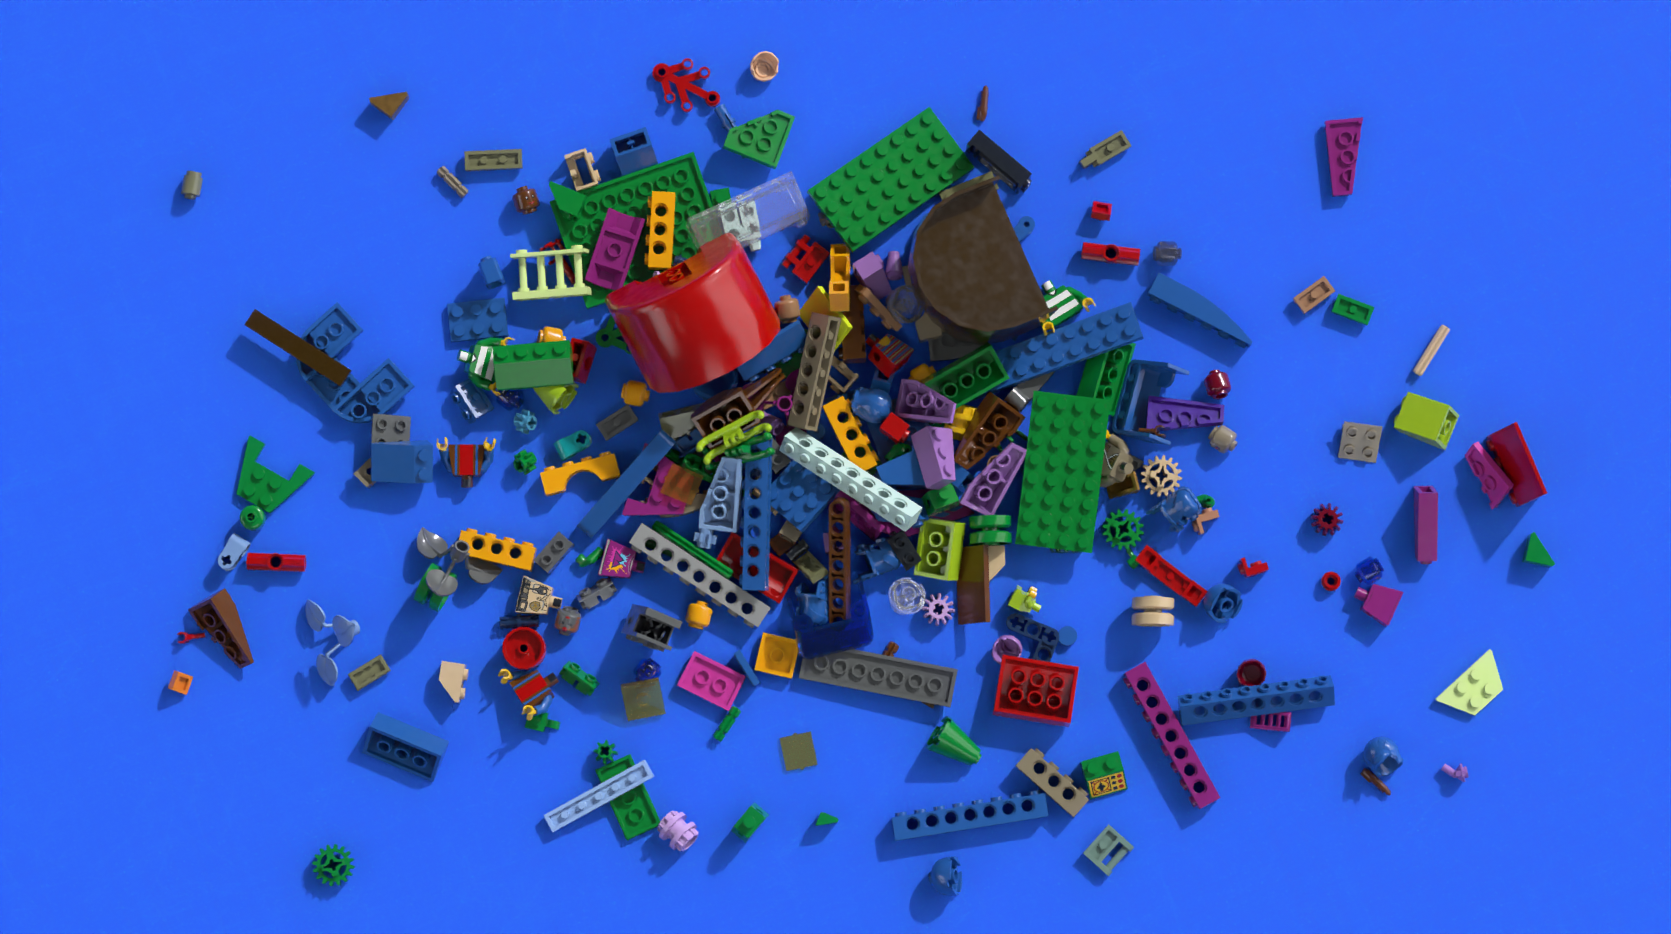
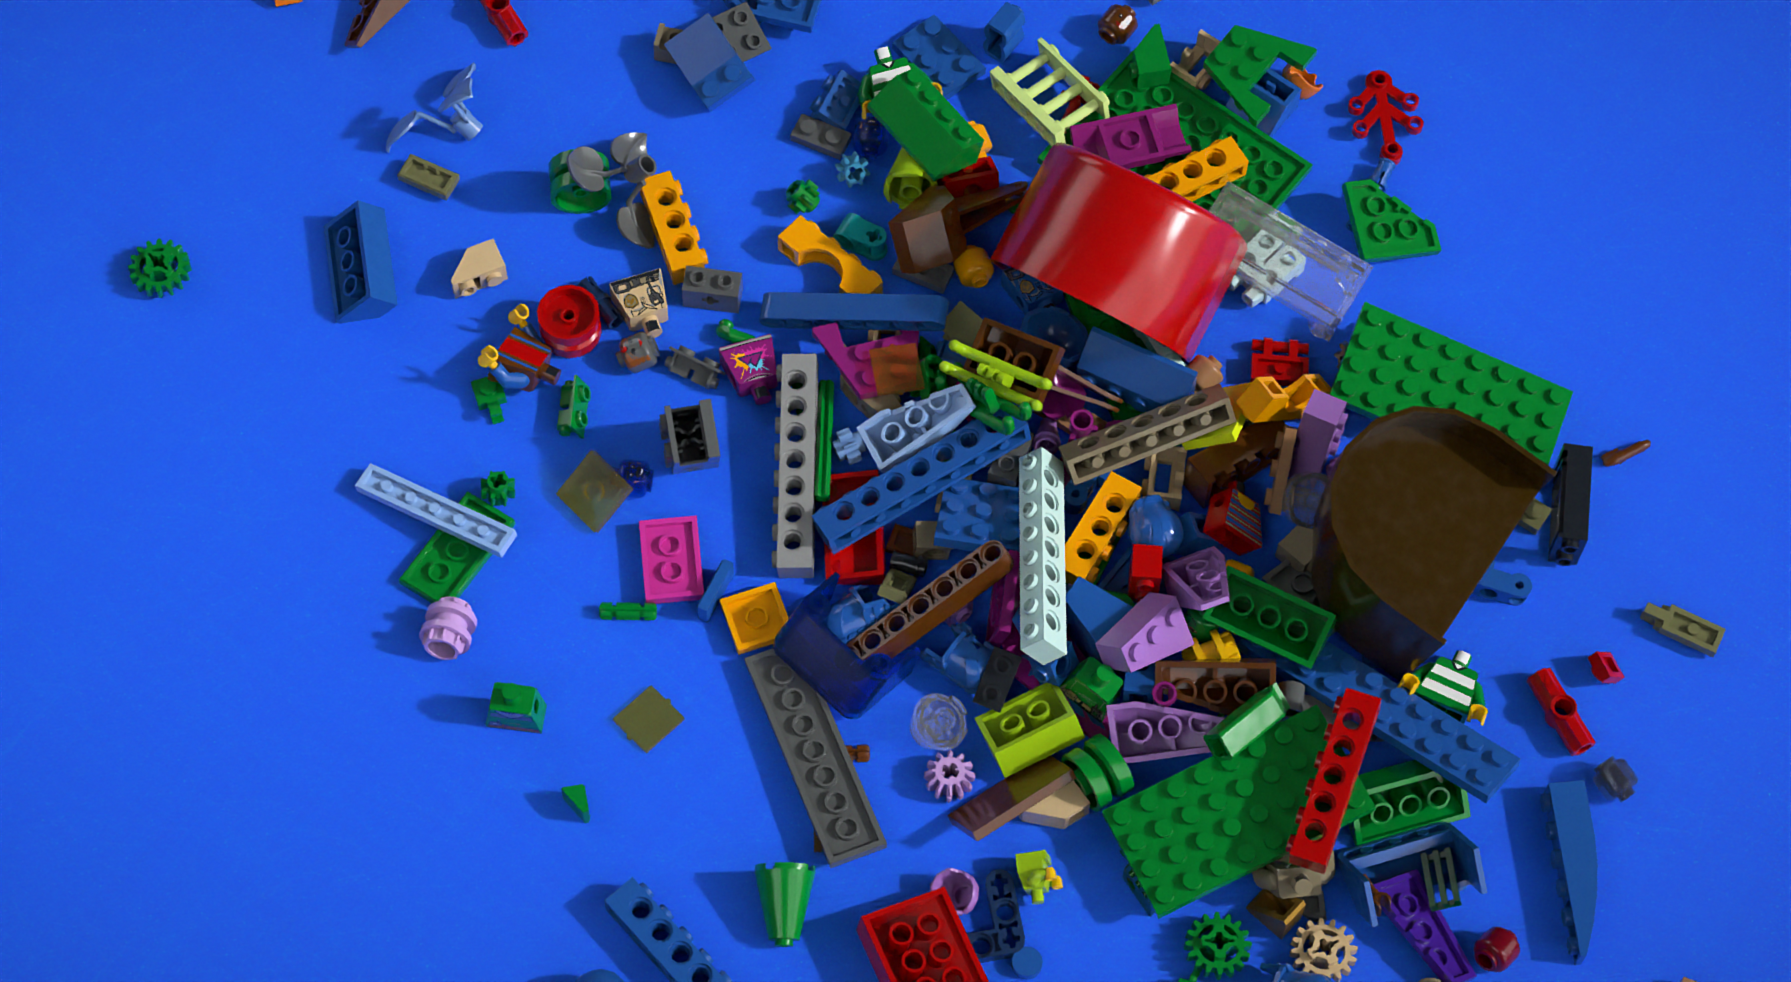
camera: 55 degrees right, 20 degrees down
torso [436,437,496,488] -> none
light orange head [685,600,713,630] -> none
light nougat hair [750,51,779,82] -> none
none -> dark grey plate [790,114,852,160]
none -> reddish brown slope [888,181,1028,274]
none -> magenta hinge [1152,681,1177,707]
none -> green wing [1203,25,1317,127]
none -> green piece [1203,682,1291,761]
none -> orange hair [1282,64,1323,100]
none -> red brick [1285,687,1382,875]
none -> dark green tile [1420,847,1462,912]

